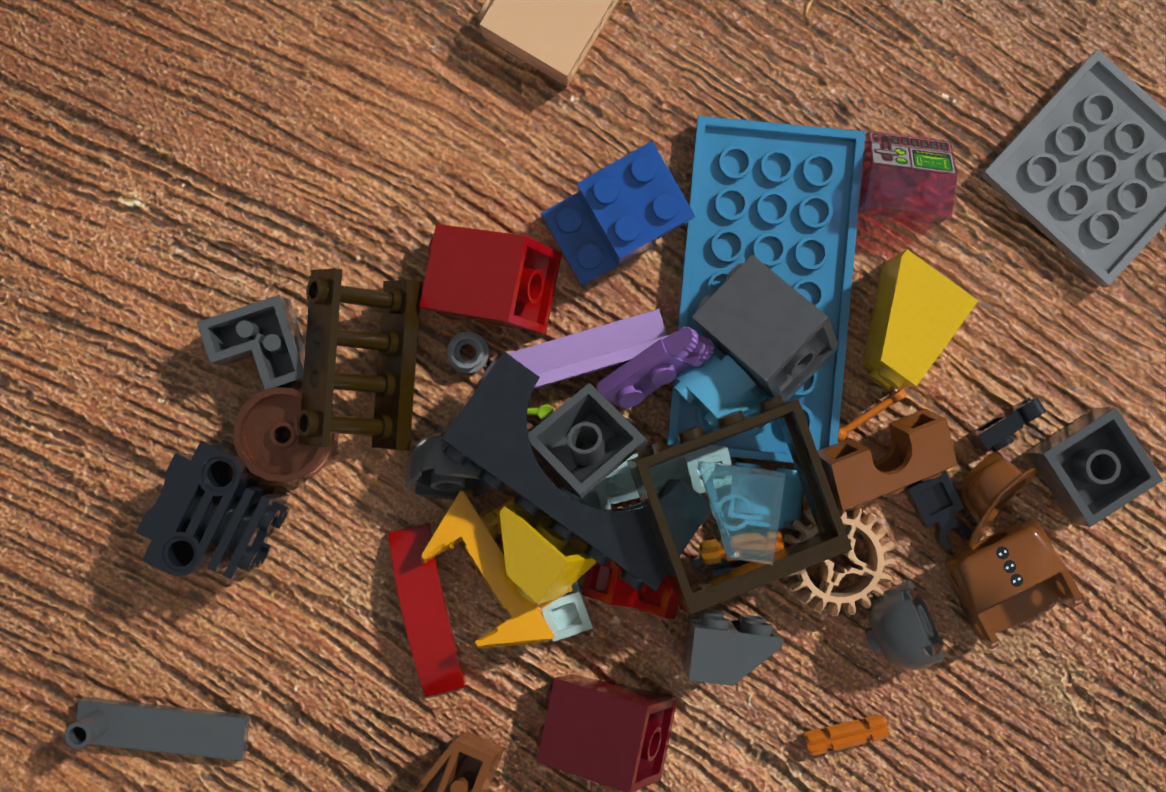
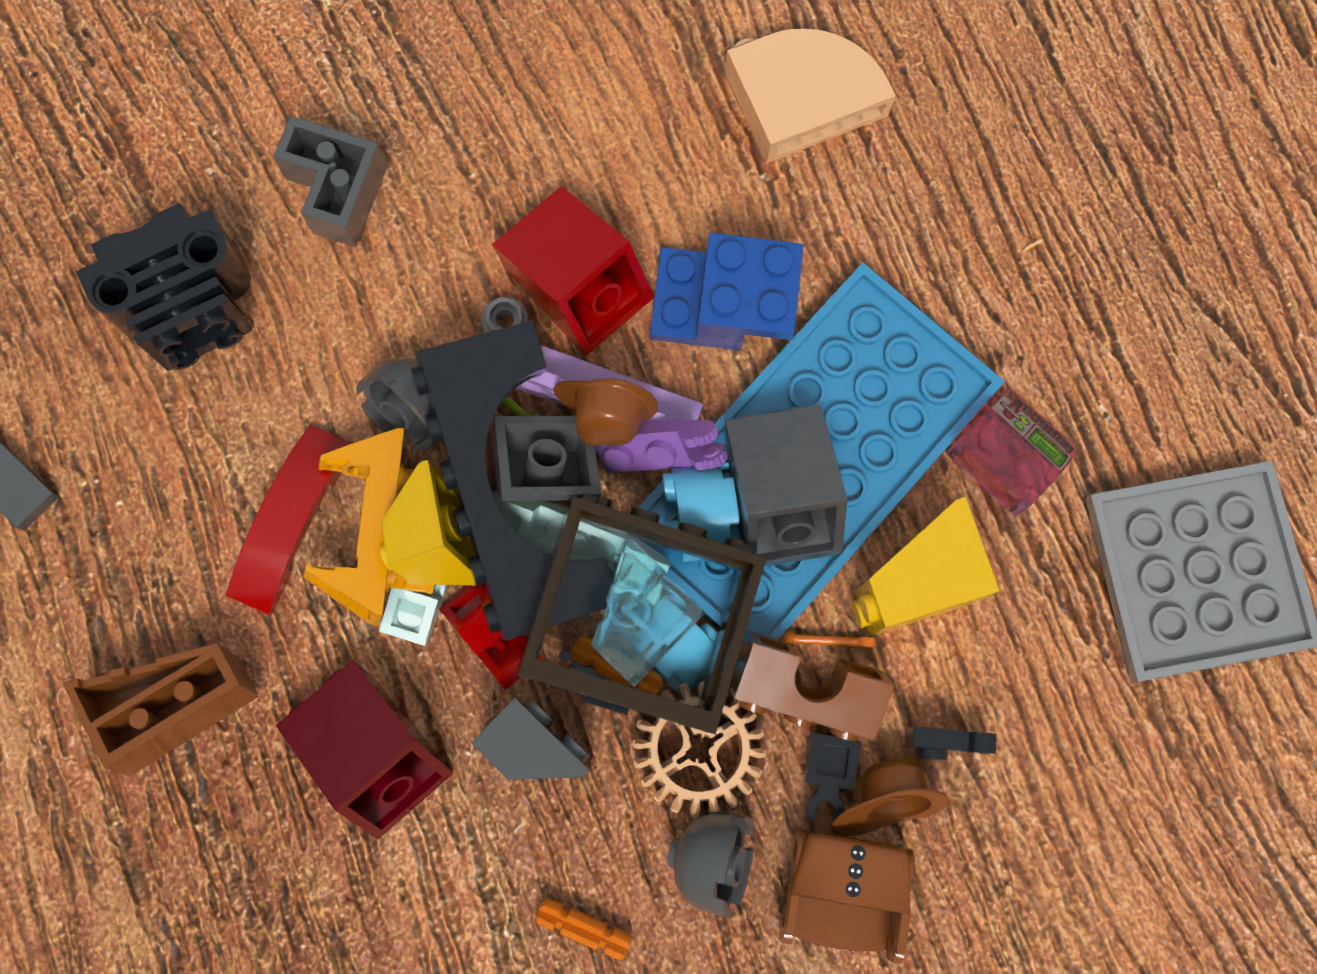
camera: 30 degrees right, 10 degrees down
copper wheel [233,387,339,482] -> none
dark brown fence [297,268,422,451] -> none
dark grey brick [1026,407,1163,527] -> none
none -> dark orange piece [553,378,658,446]

